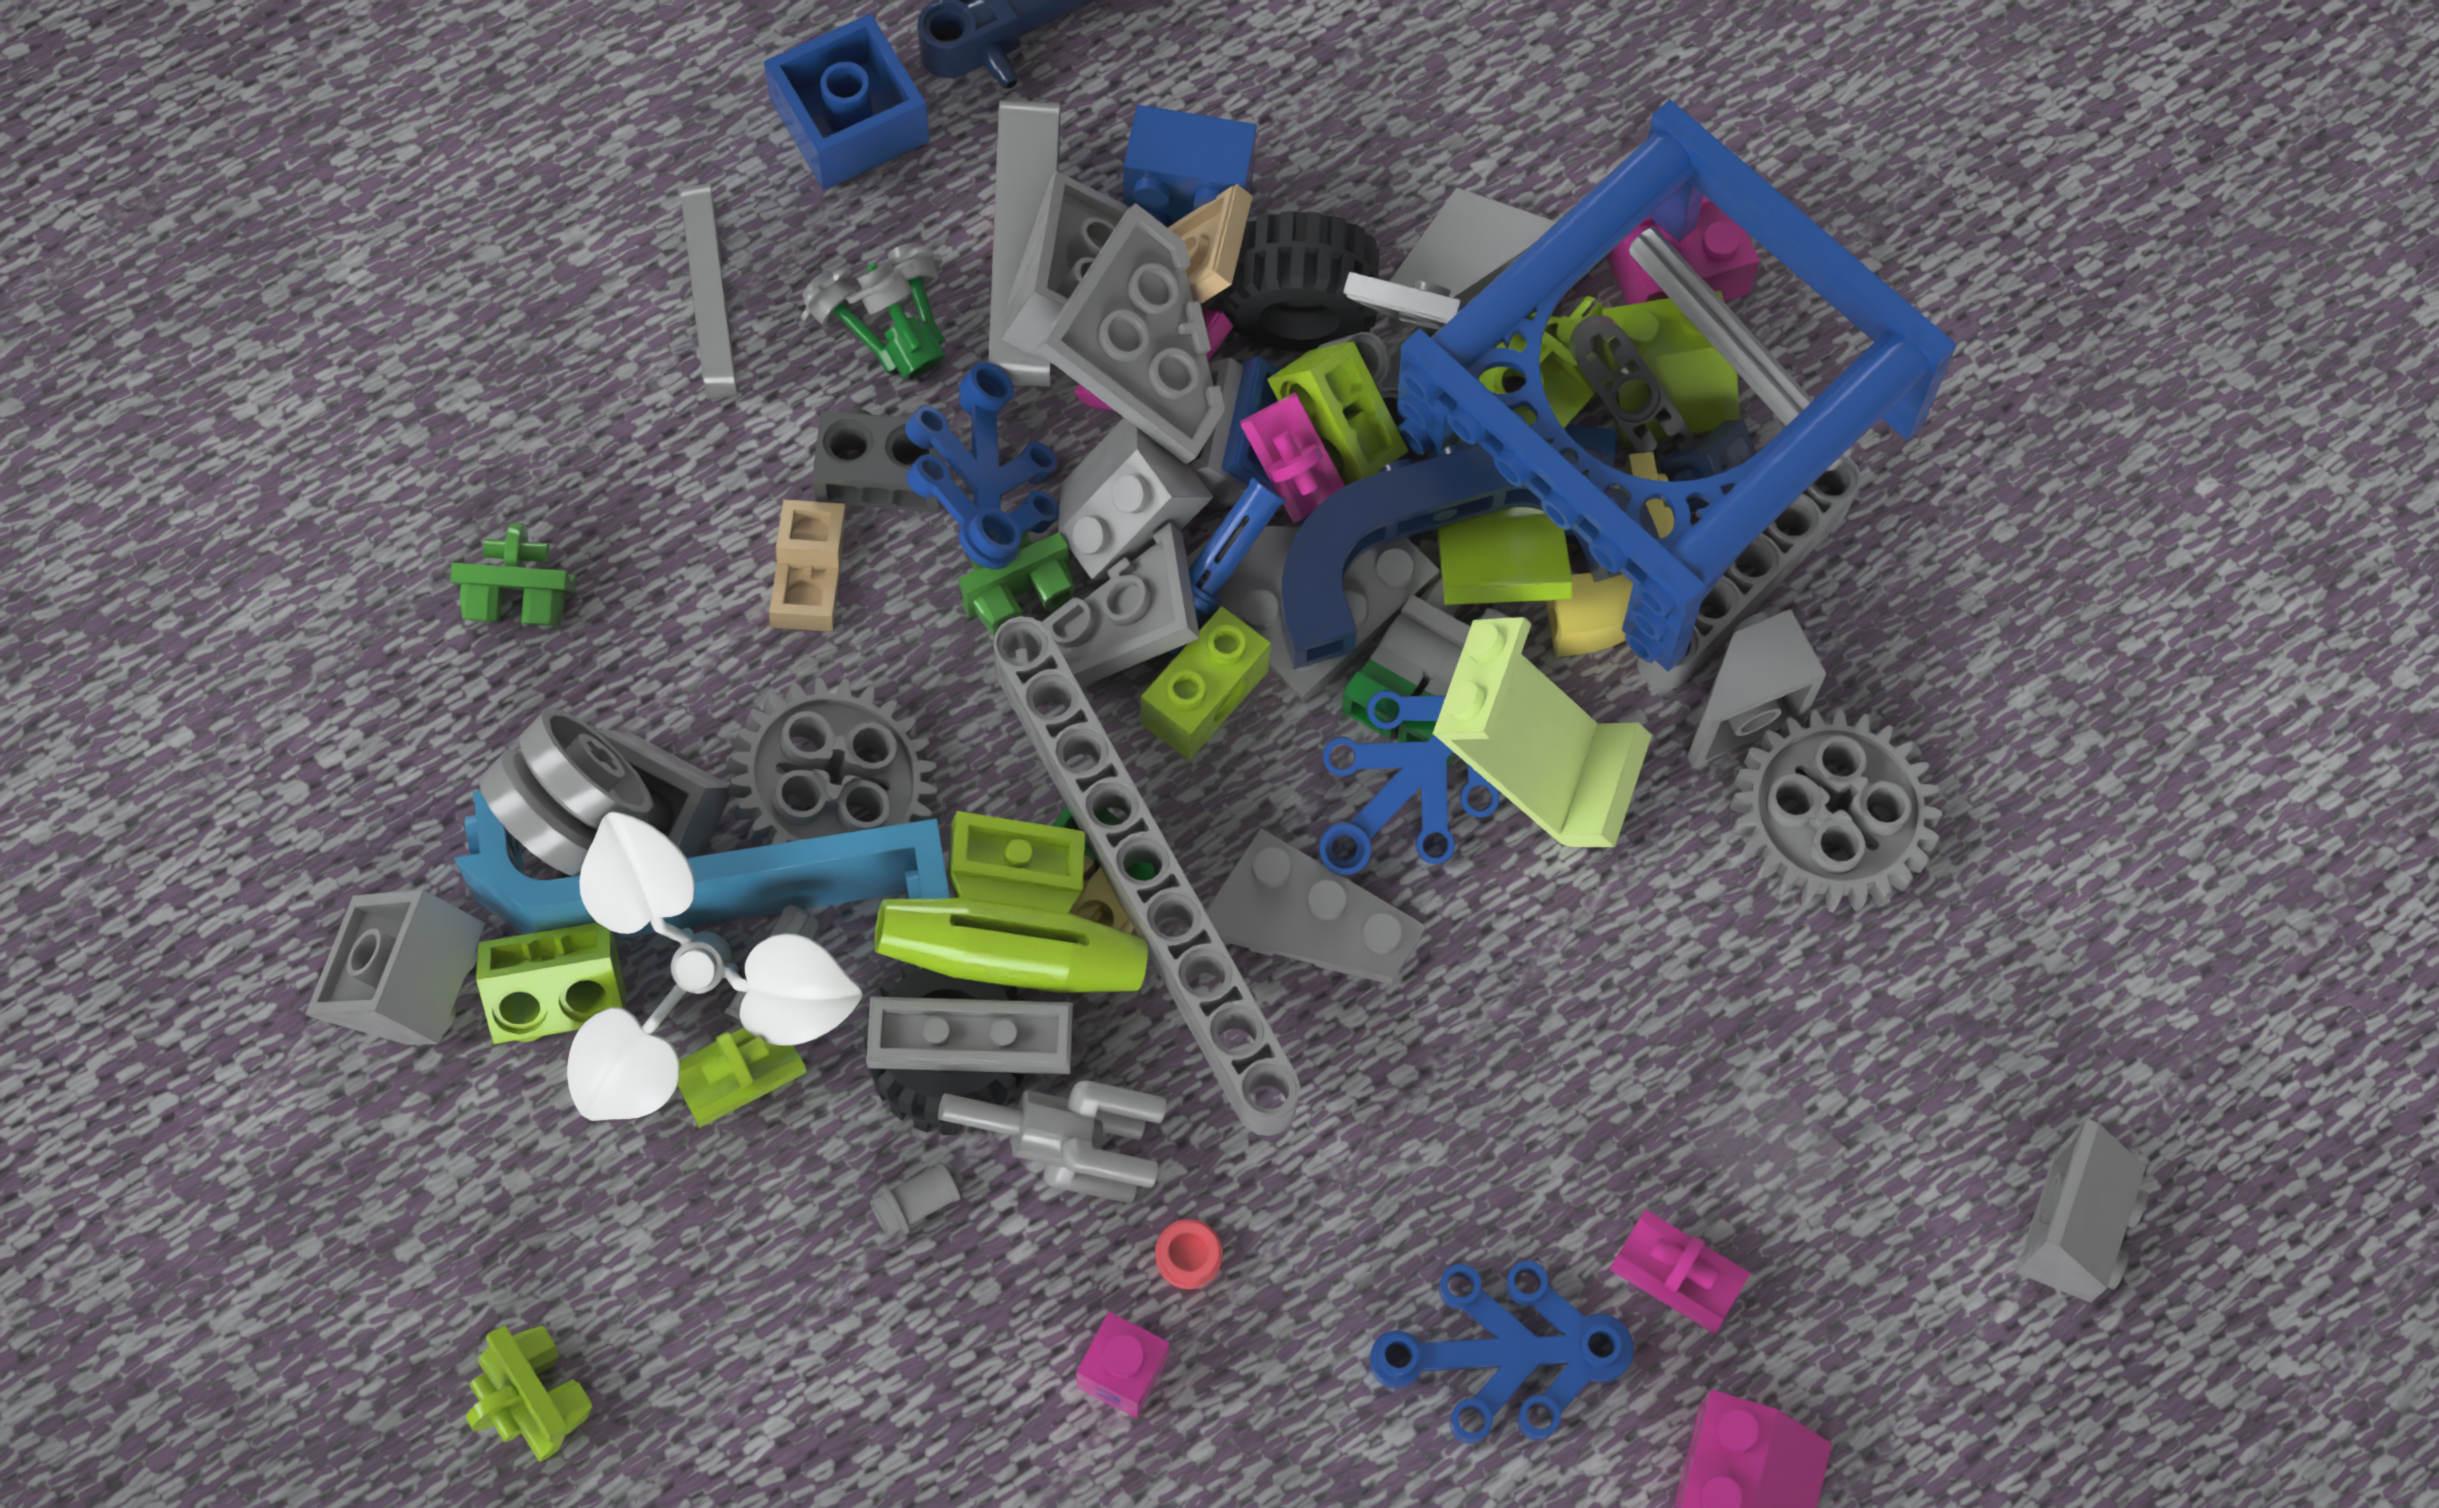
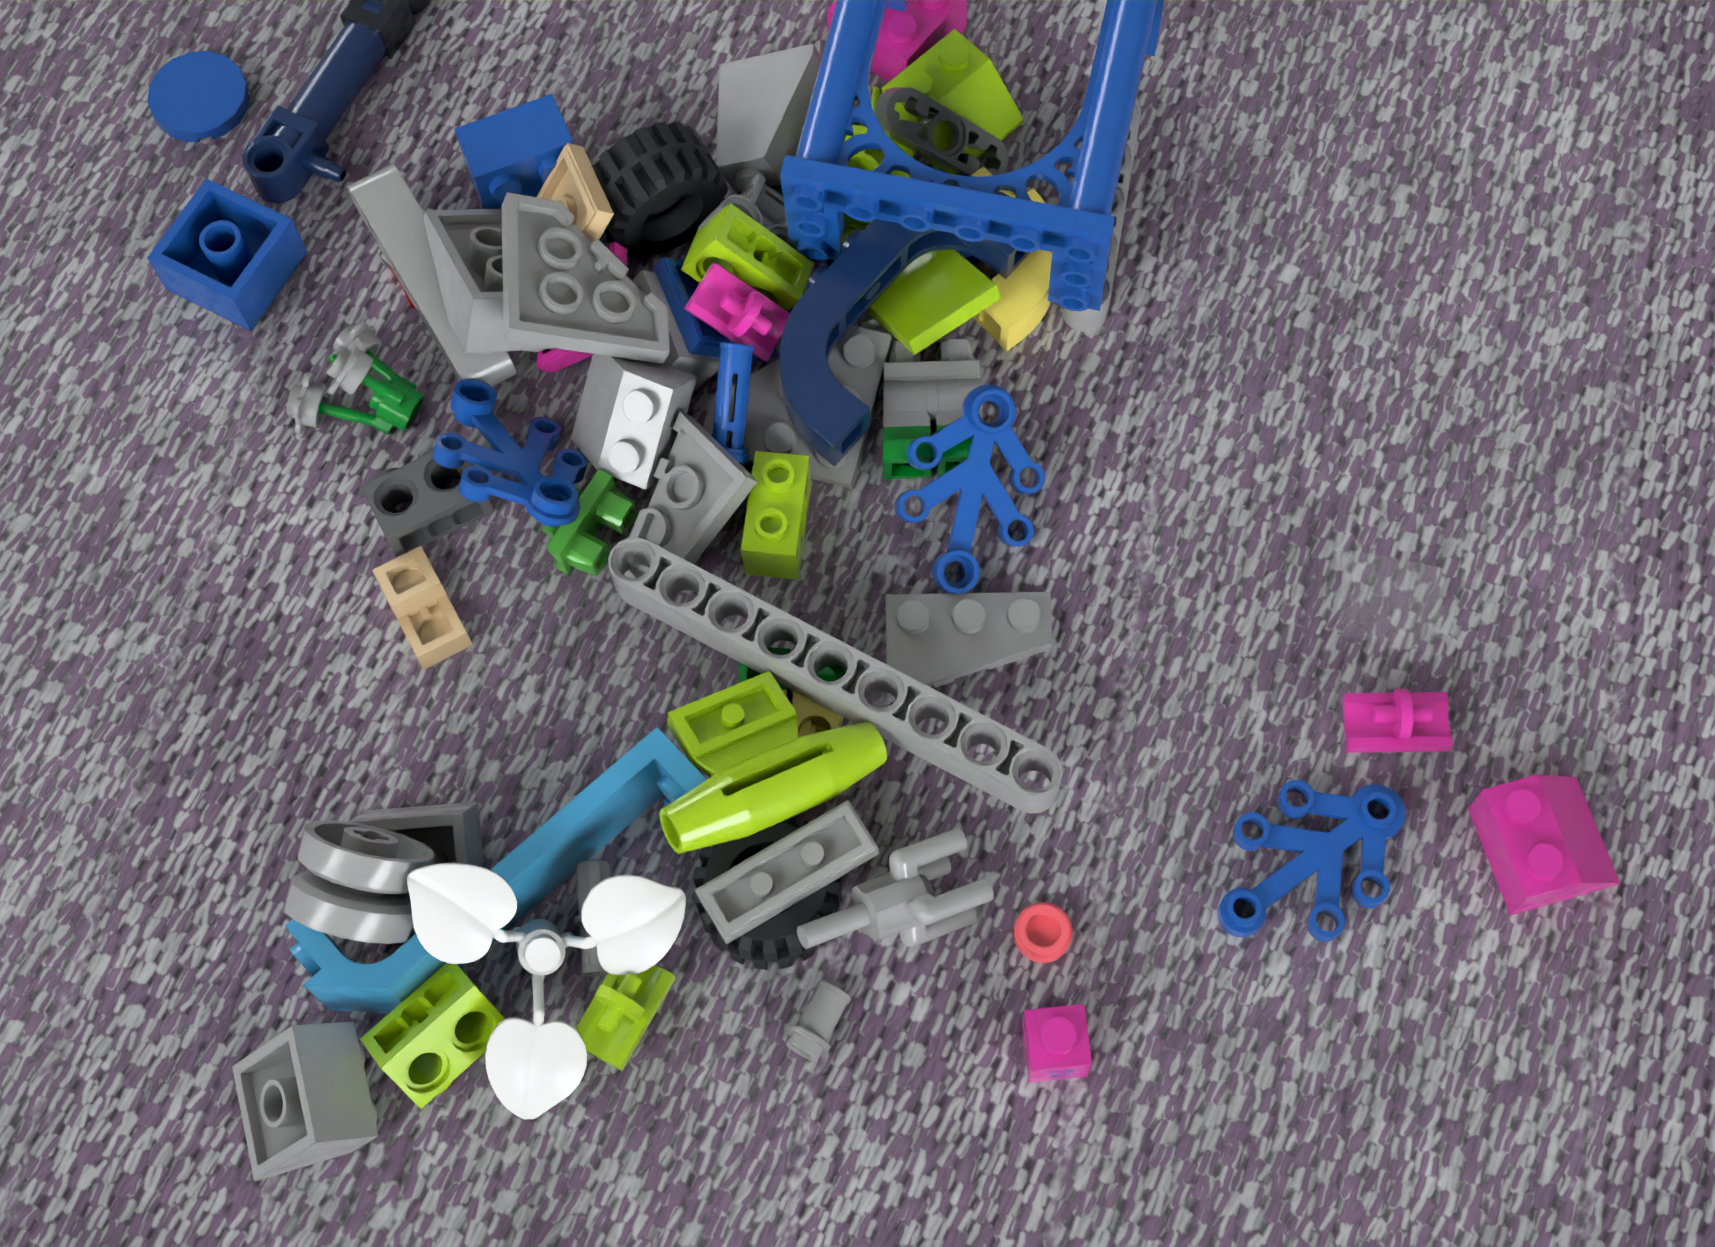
camera: 25 degrees left, 0 degrees up
bright green hips [450,523,577,627] -> none
light grey beam [680,183,738,400] -> none
light grey gear [726,678,938,845] -> none
light grey plate [1343,272,1502,344] -> none
yellowish green panel [1433,617,1652,847] -> none
light grey axle [1629,227,1855,471] -> none
dark blue bracket [1659,418,1757,512] -> none
light grey slope [1687,609,1826,768] -> none
light grey gear [1730,709,1942,912] -> none
light grey slope [2015,1118,2148,1302] -> none

